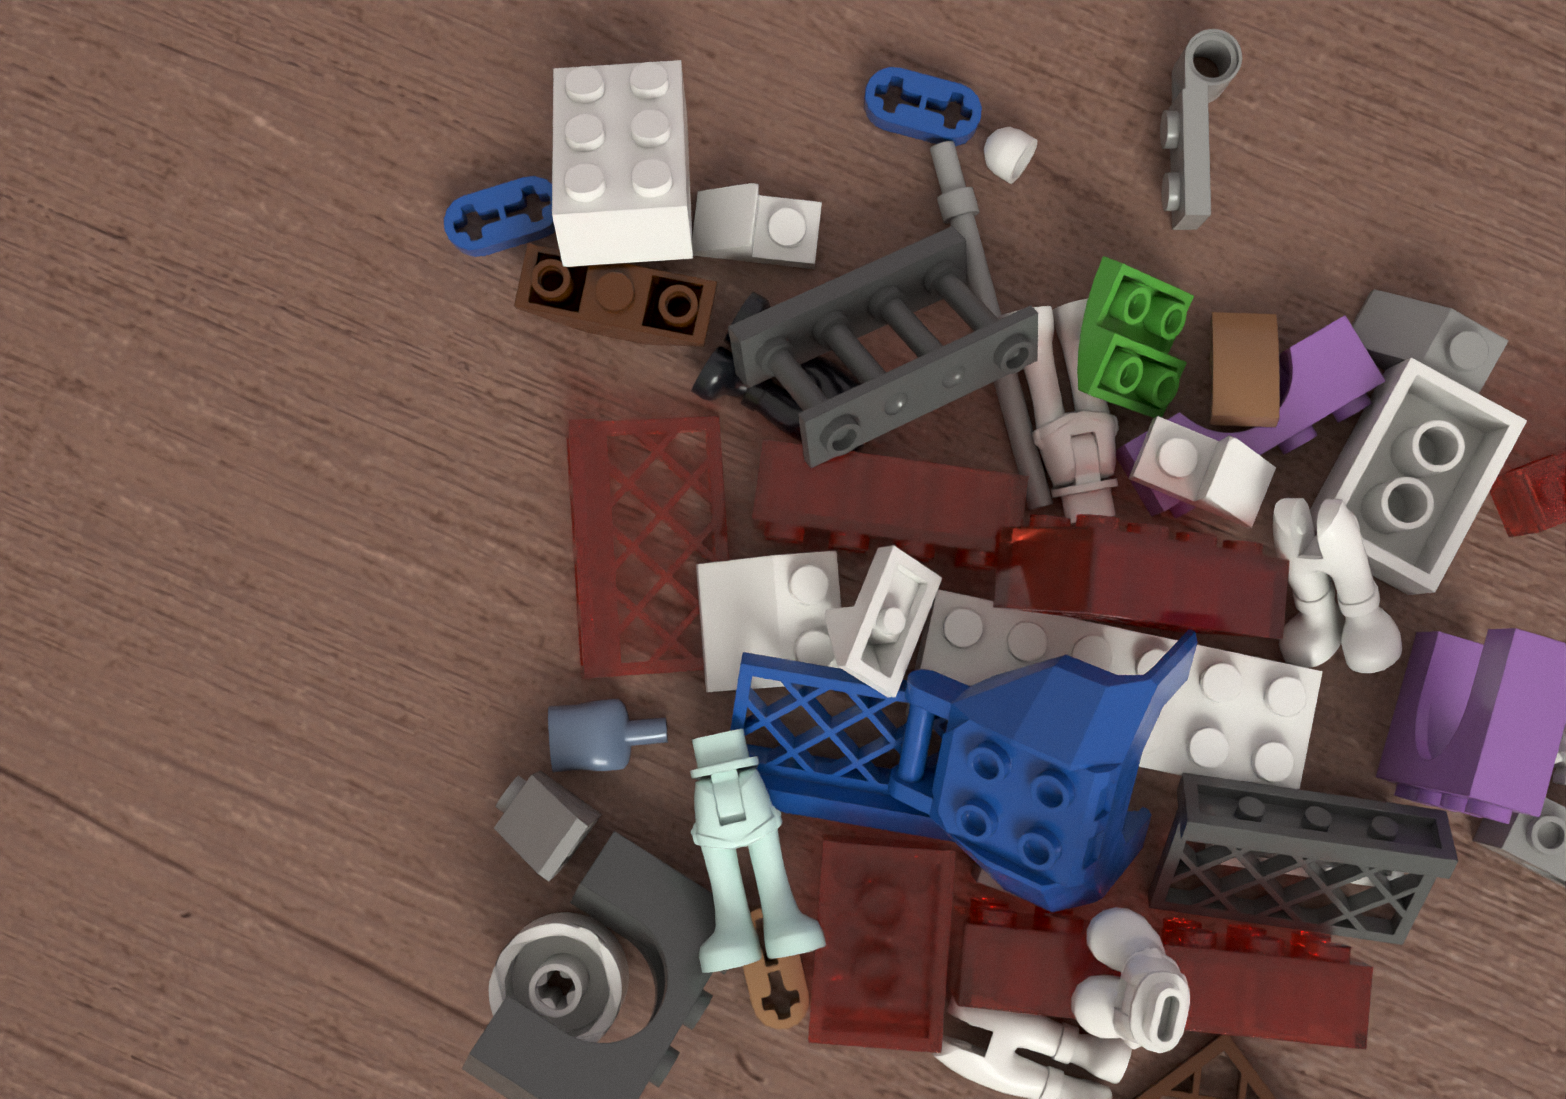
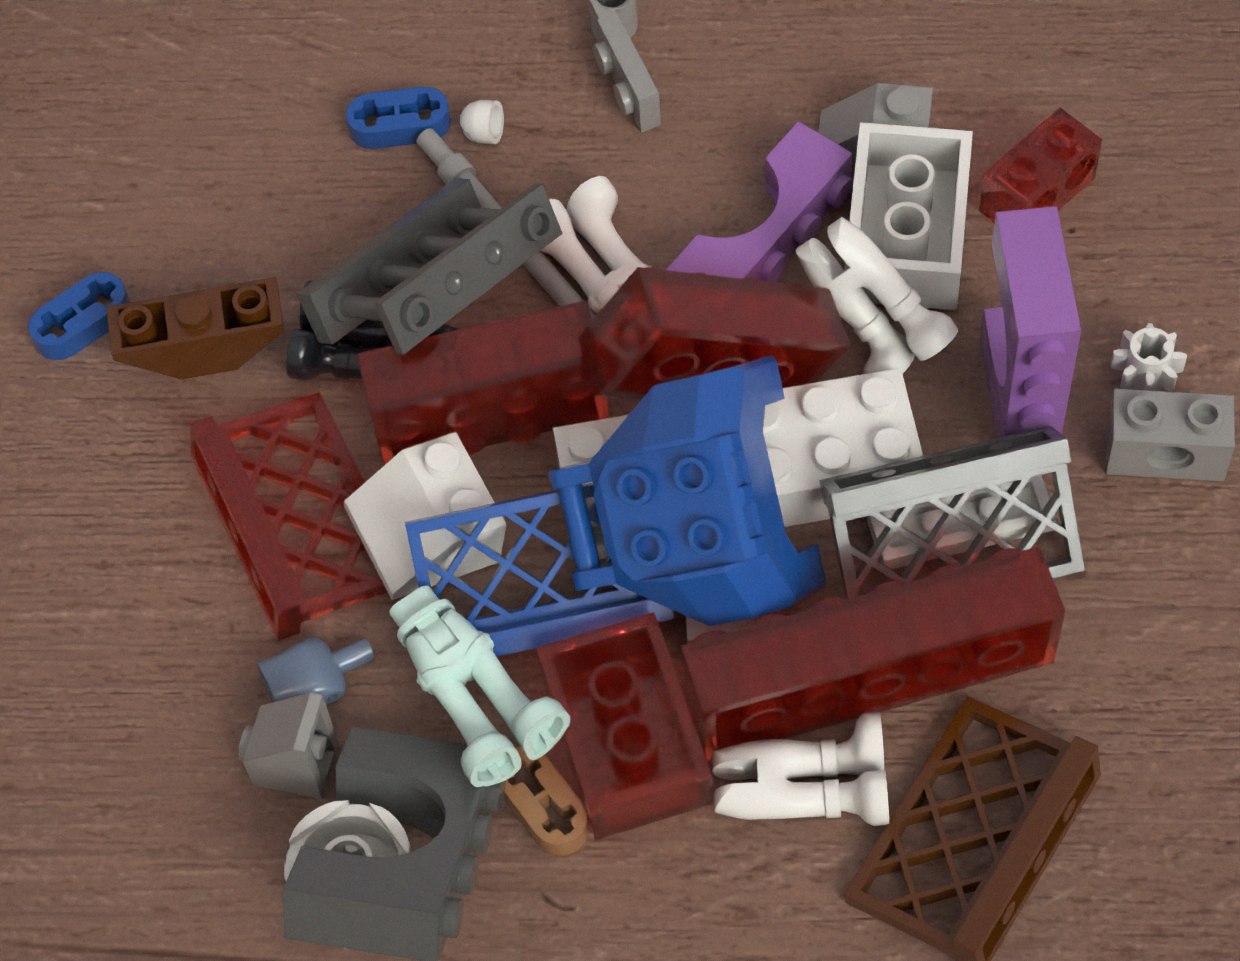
camera: 20 degrees left, 25 degrees down
white brick [552,60,693,267] -> none
white slope [692,183,822,269] -> none
white slope [825,545,942,697] -> none
white piece [1071,907,1190,1053] -> none
bright green slope [1077,256,1194,418] -> none
white slope [1128,416,1276,528] -> none
medium nougat slope [1209,312,1280,428] -> none

